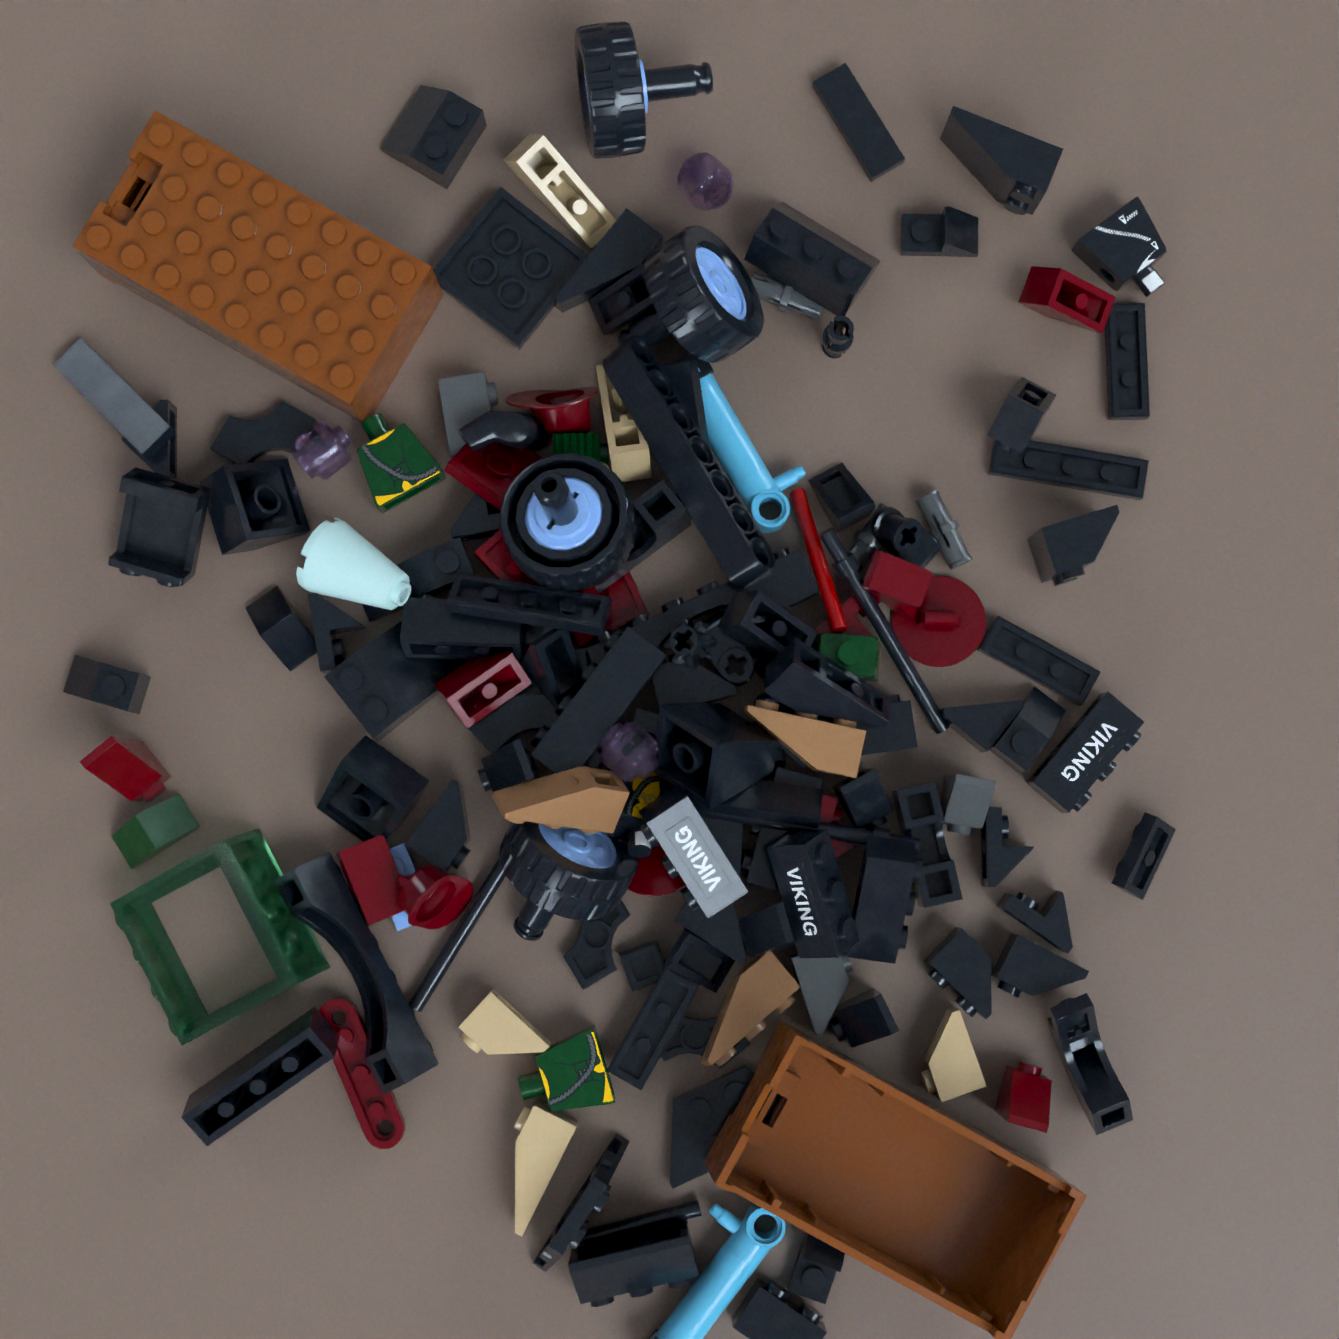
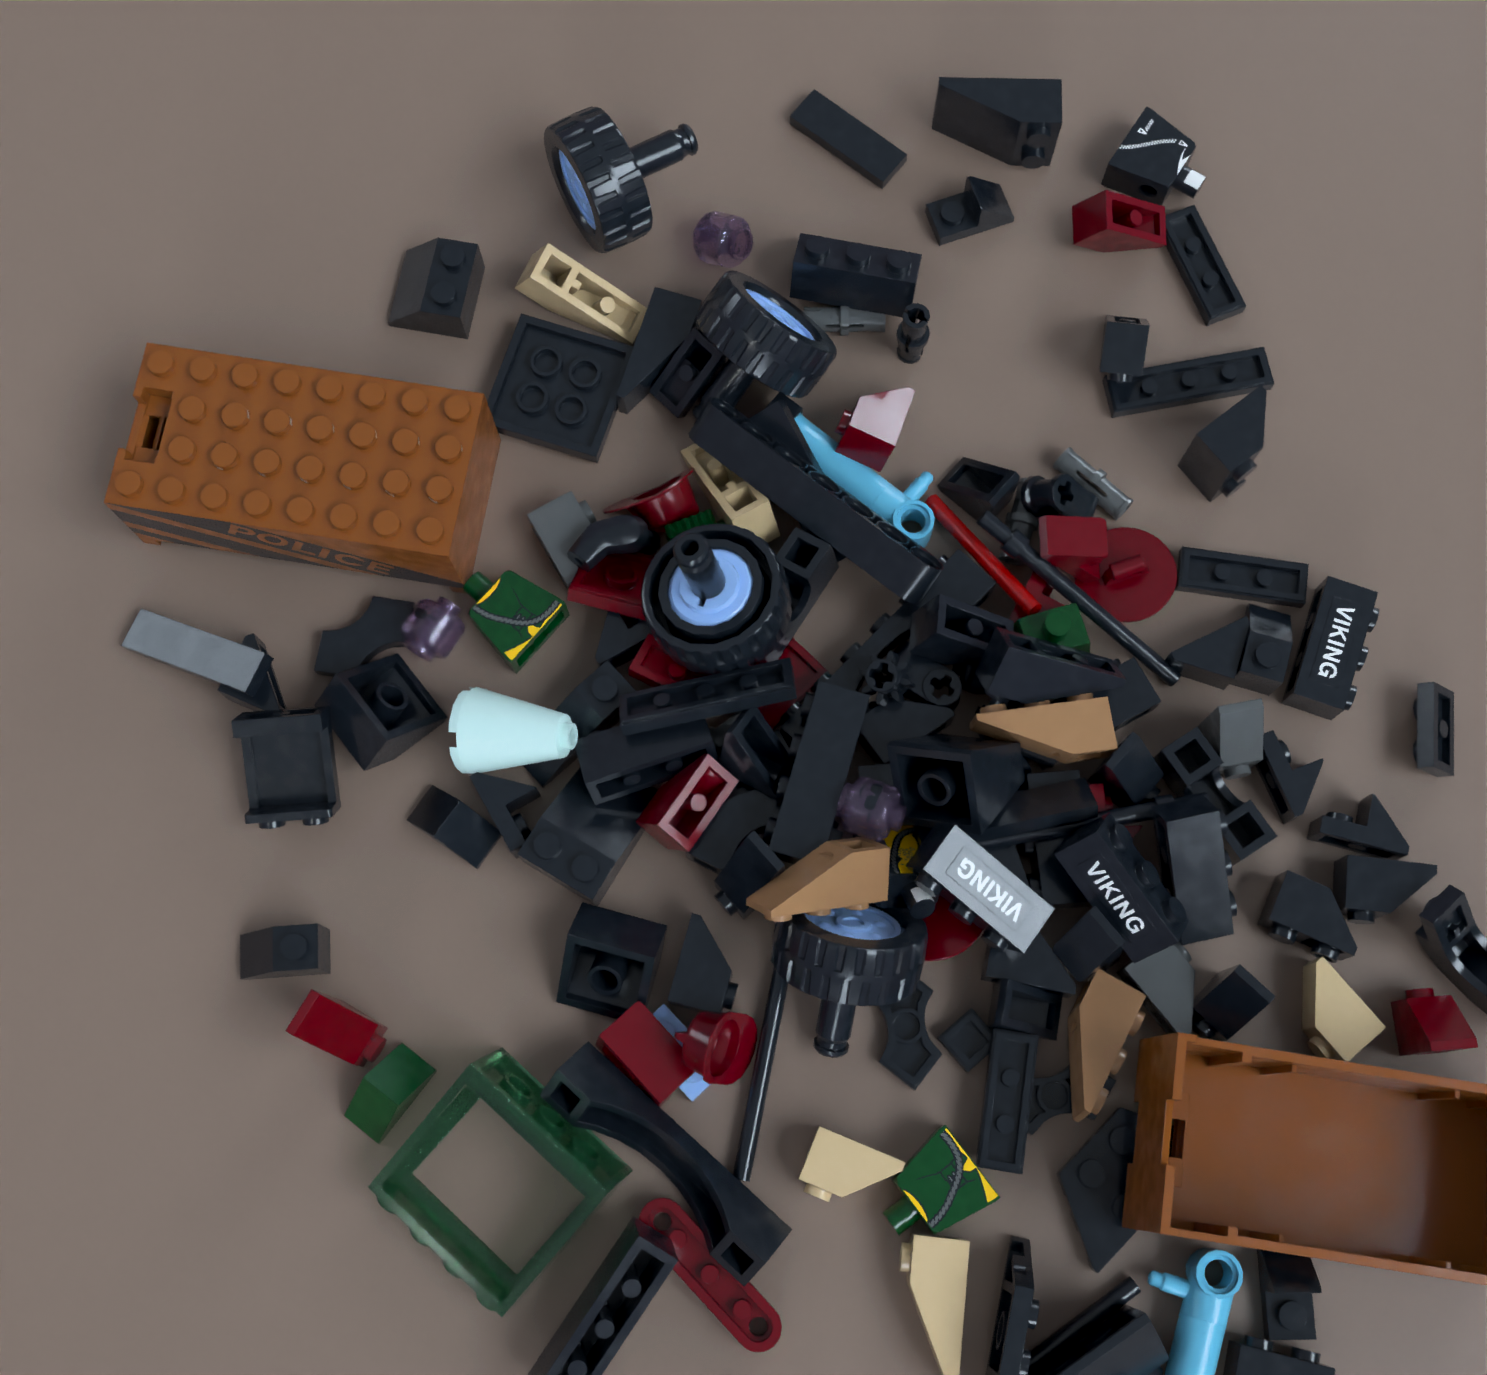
camera: 15 degrees left, 10 degrees down
none -> slope [834,387,915,472]

